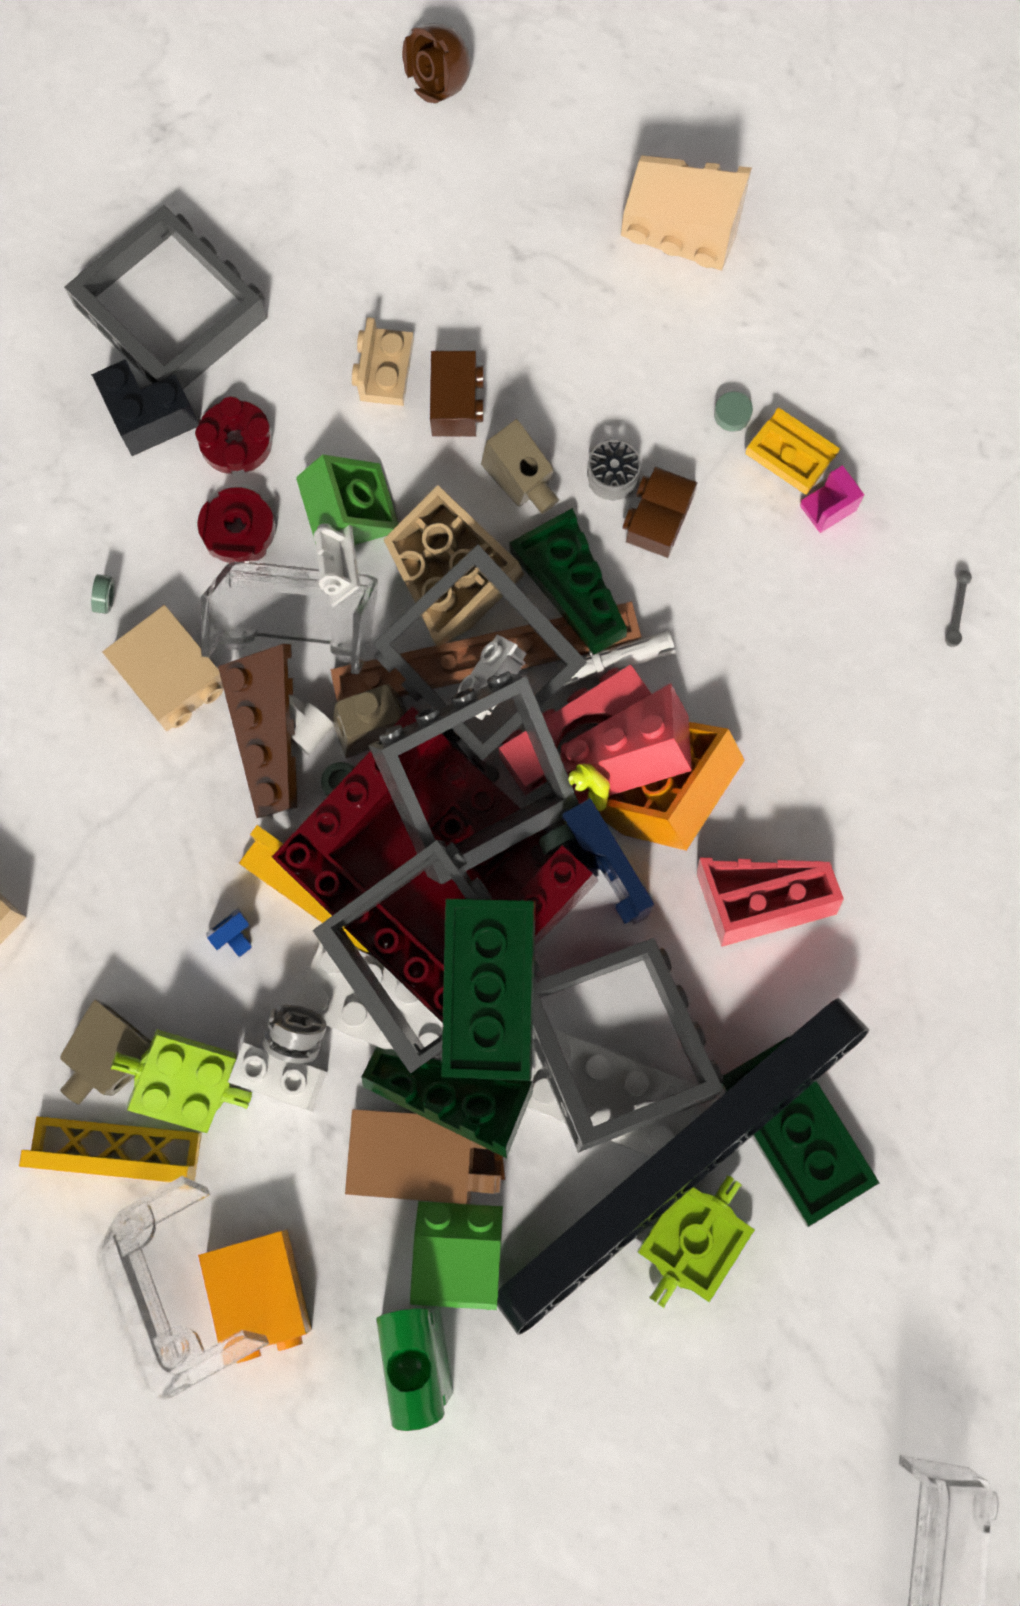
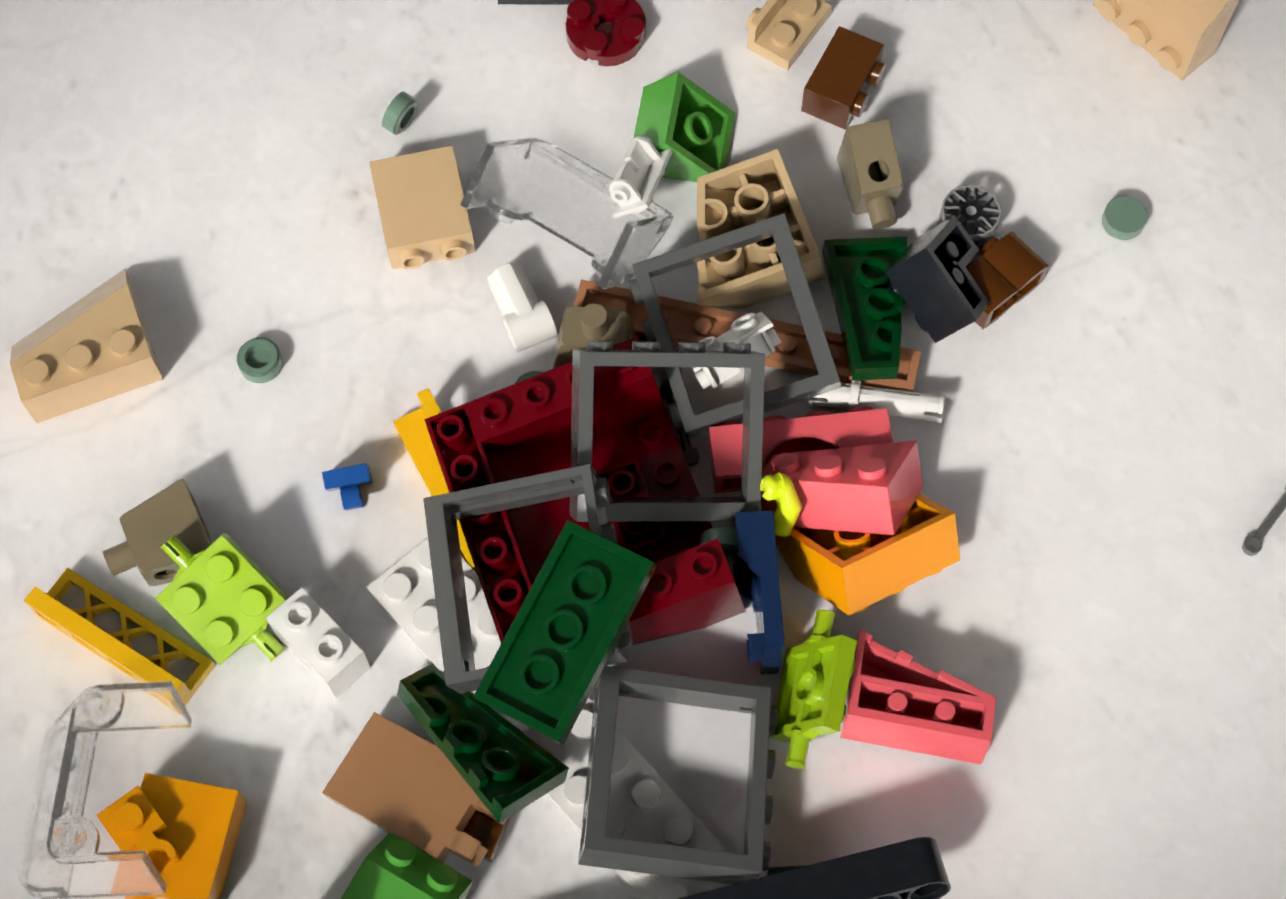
camera: 25 degrees right, 10 degrees down
dark red plate [197,487,276,564] -> none
reddish brown wing [218,644,298,818] -> none
light grey wheel [262,1005,326,1064] -> none
yellow plate [745,407,840,495] -> none
dark pink panel [800,465,865,533] -> none
none -> light orange plate [96,785,180,879]
none -> sand green tile [237,338,283,383]
none -> lime plate [769,609,857,769]
none -> black brick [885,215,990,343]

